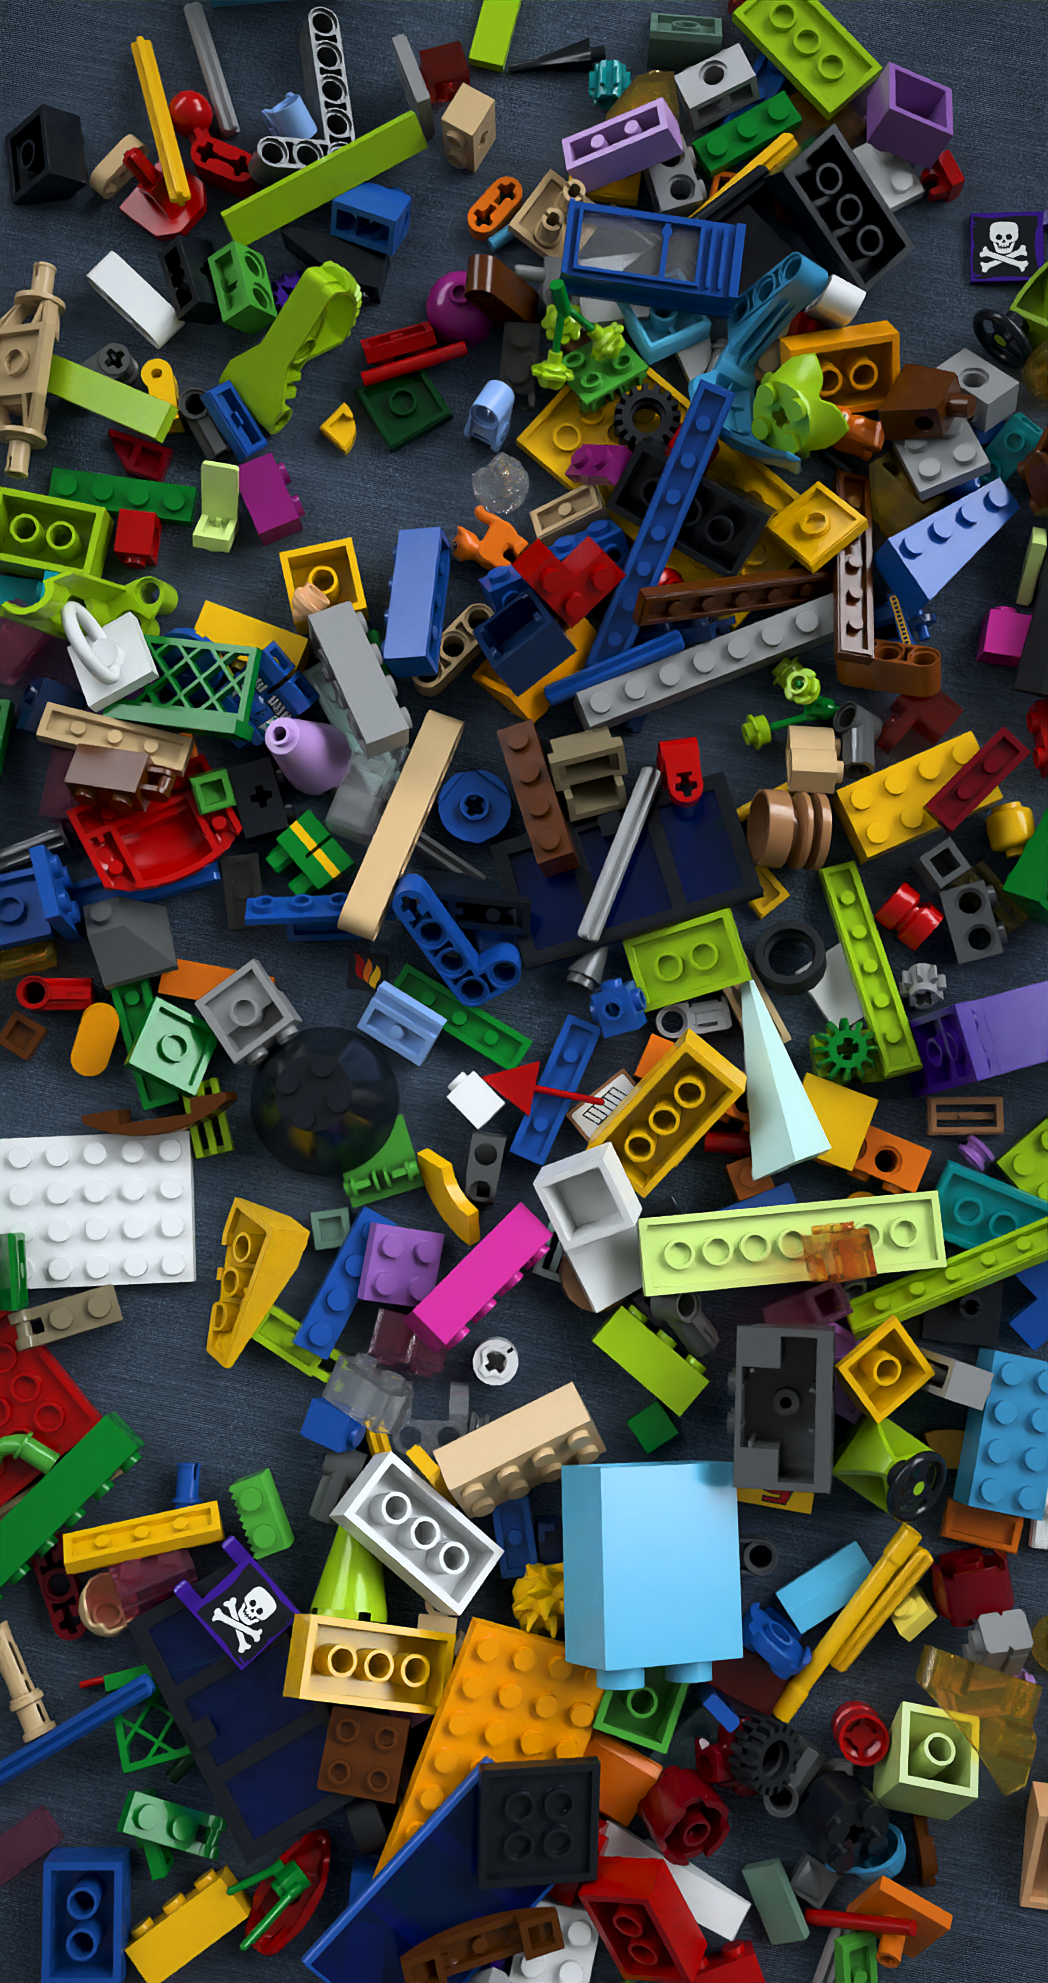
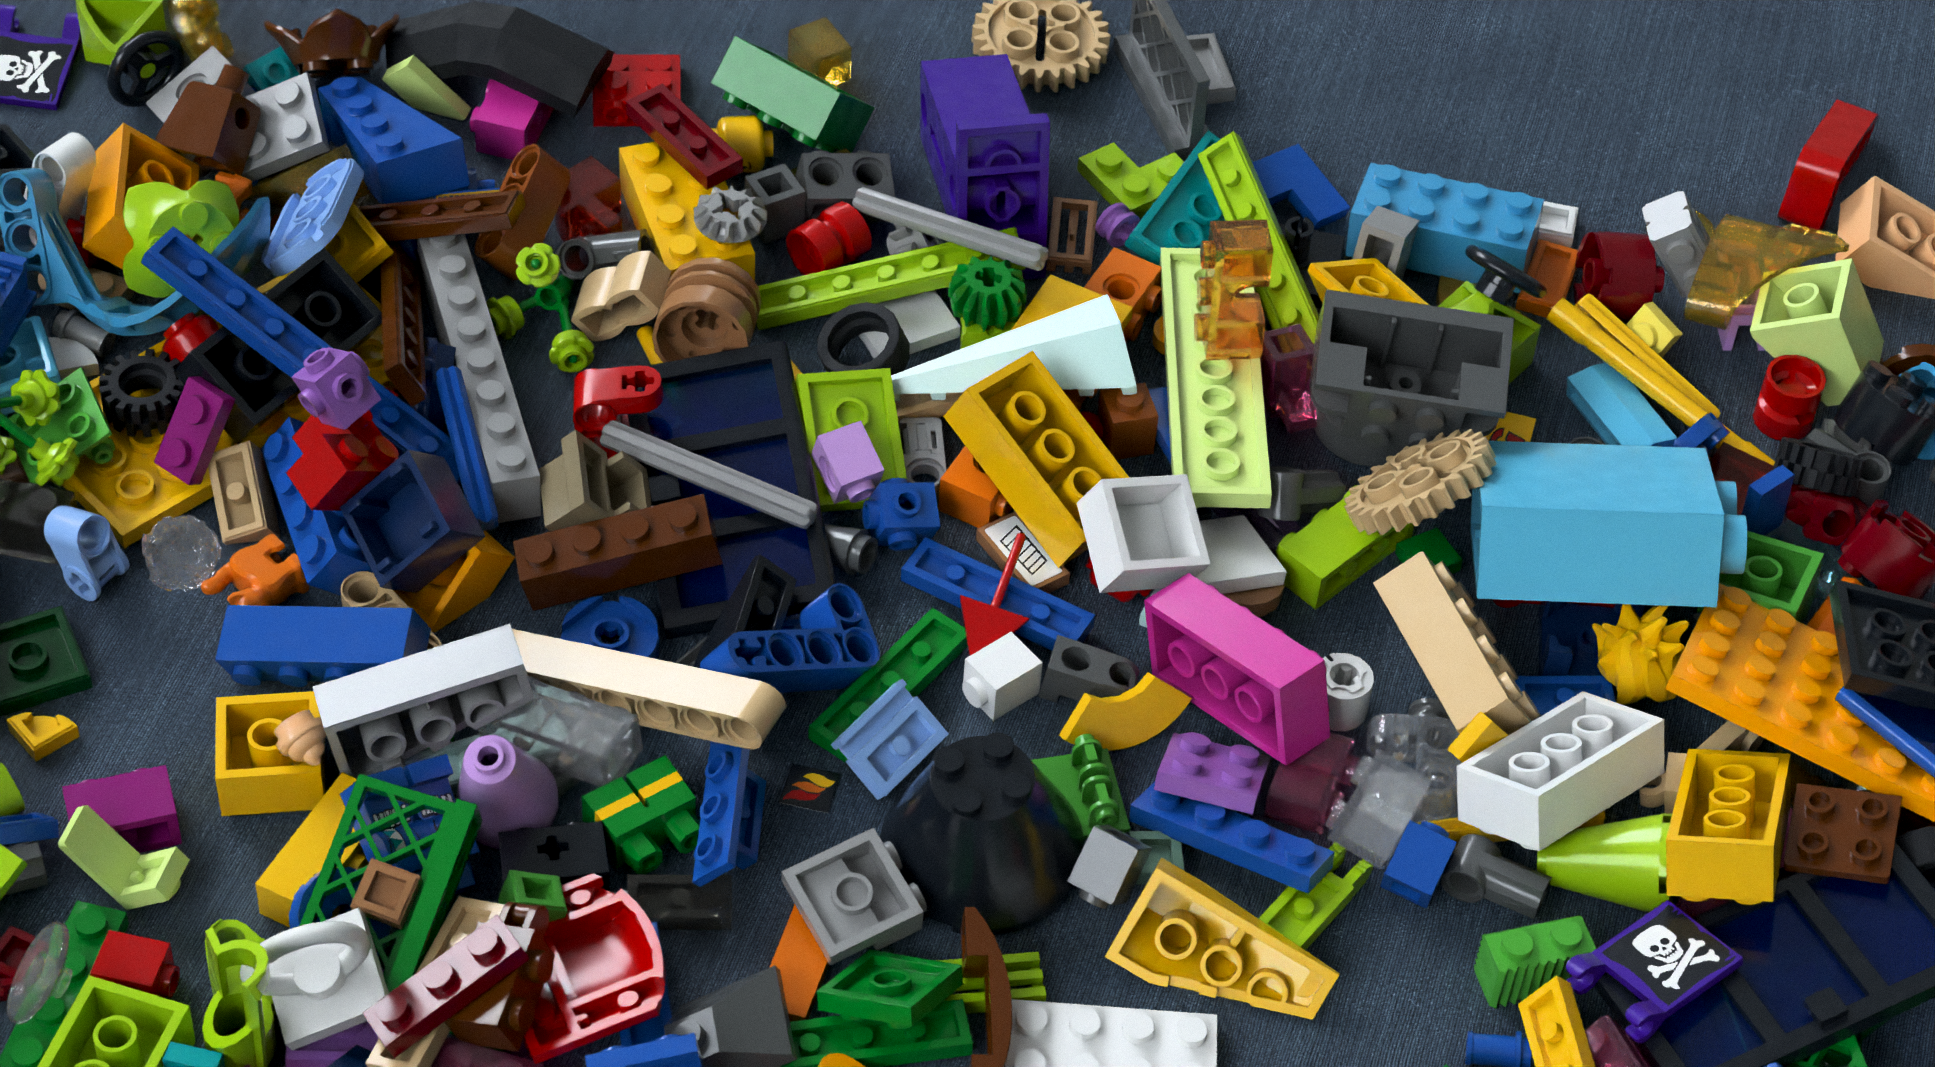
camera: 90 degrees left, 35 degrees down
none -> clear dish [7,921,72,1025]
none -> light blue tile [261,158,364,276]
none -> medium lavender brick [292,347,381,430]
none -> medium nougat tile [350,858,423,930]
none -> plate [363,914,530,1058]
none -> light grey gear [694,184,767,243]
none -> lavender brick [811,420,885,504]
none -> light grey axle [852,187,1049,271]
none -> brick [1067,825,1152,909]
none -> tan gear [1344,429,1497,535]

